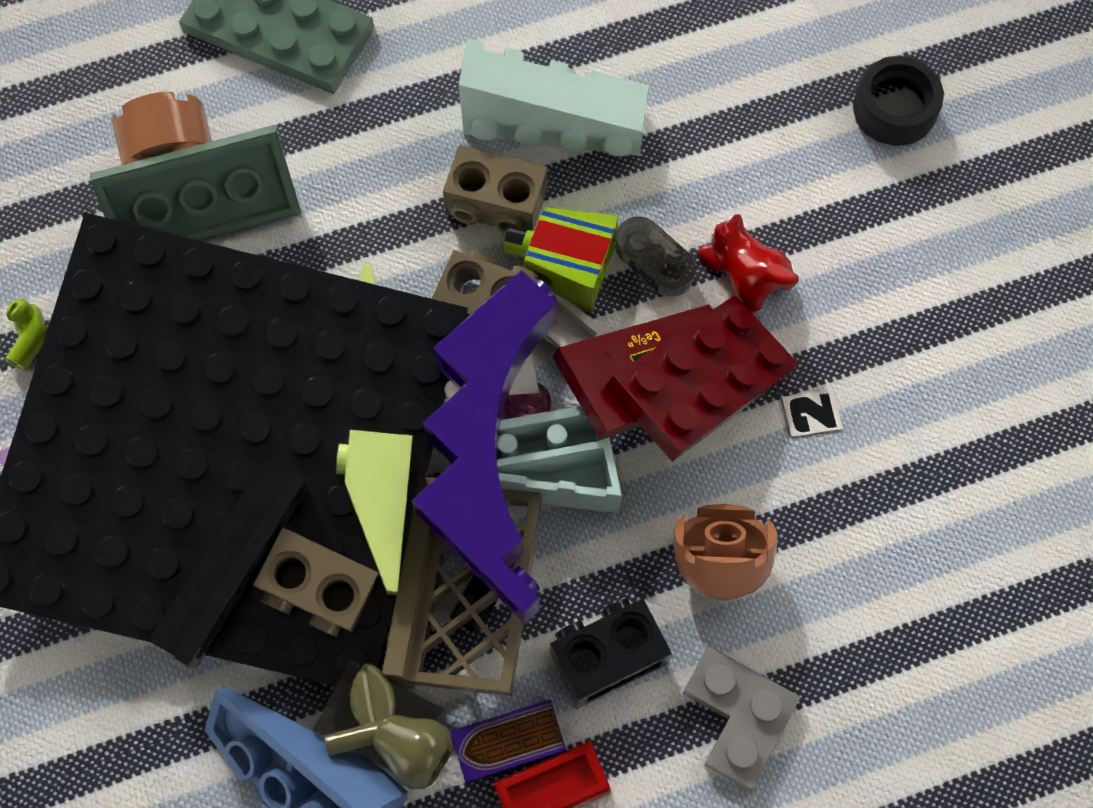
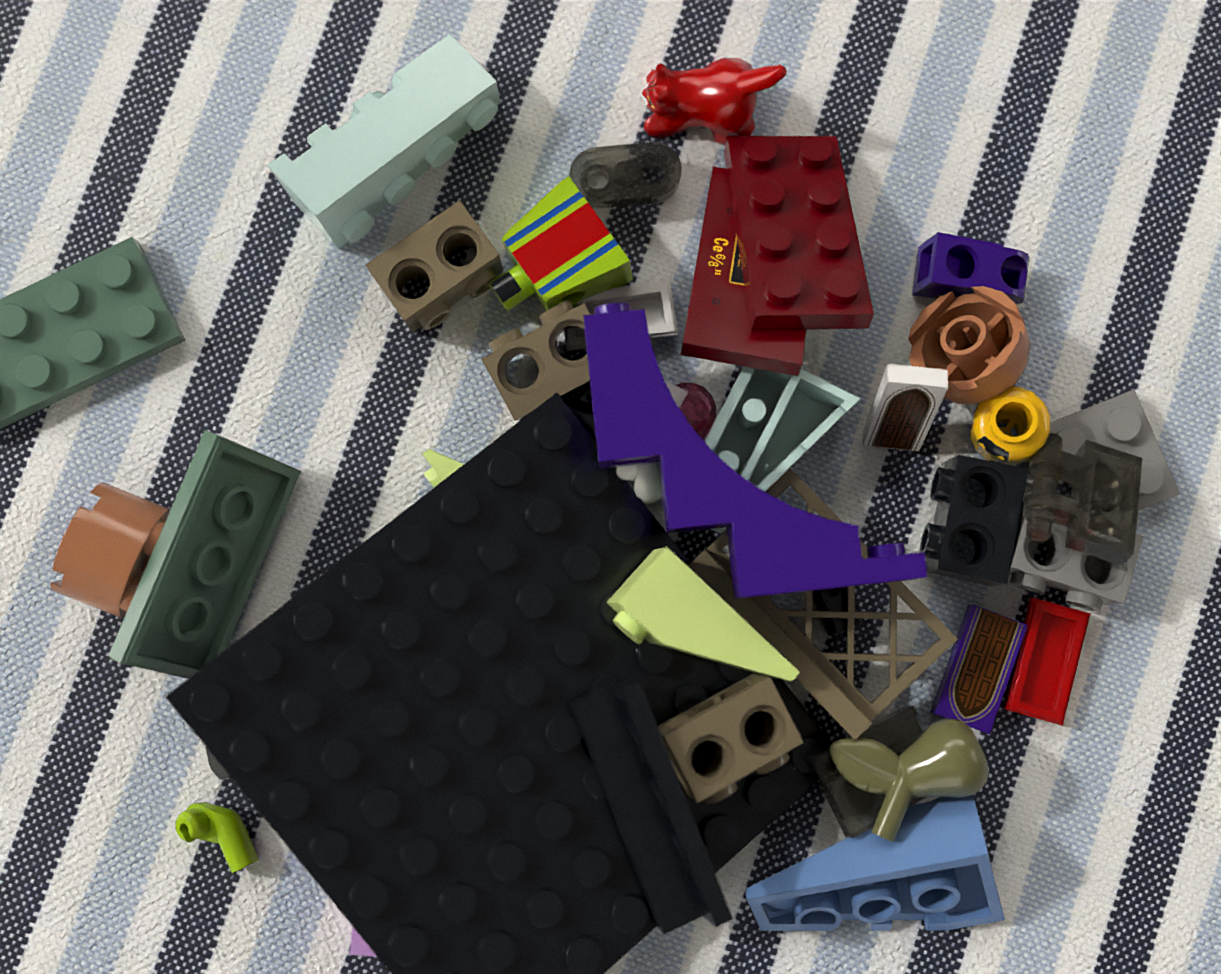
camera: 55 degrees left, 15 degrees up
sticker [782,389,843,437] -> none
none -> tile [863,364,948,451]
none -> dark purple leg [912,232,1029,305]
none -> yellow head [970,387,1051,466]
none -> light grey brick [1009,500,1144,612]
none -> clear smoke plate [1022,433,1143,566]

